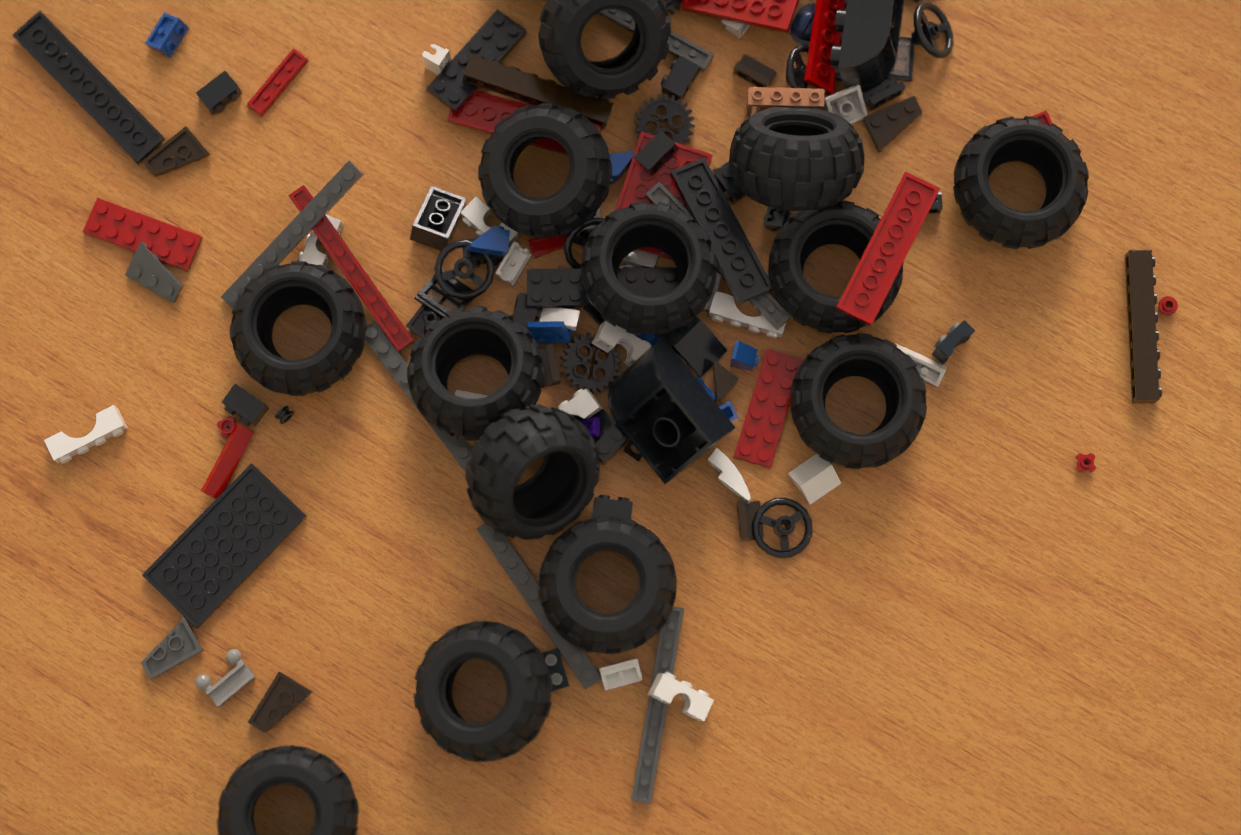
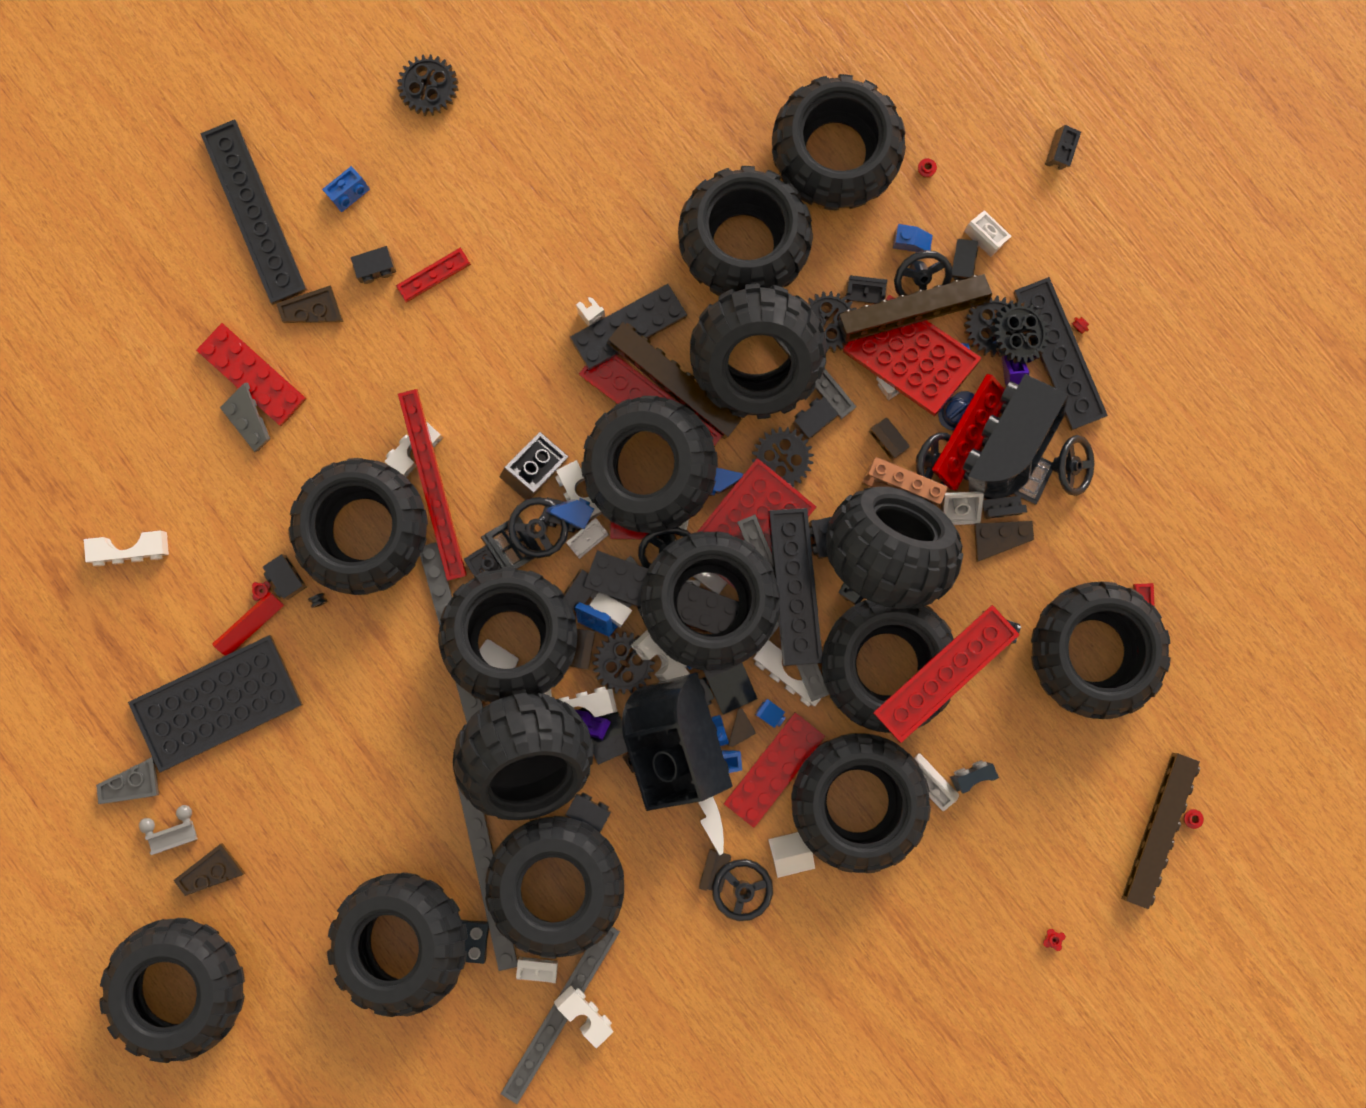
camera: 15 degrees right, 5 degrees up
dark grey plate [221,161,364,309] -> none
black hinge [634,130,678,176] -> none

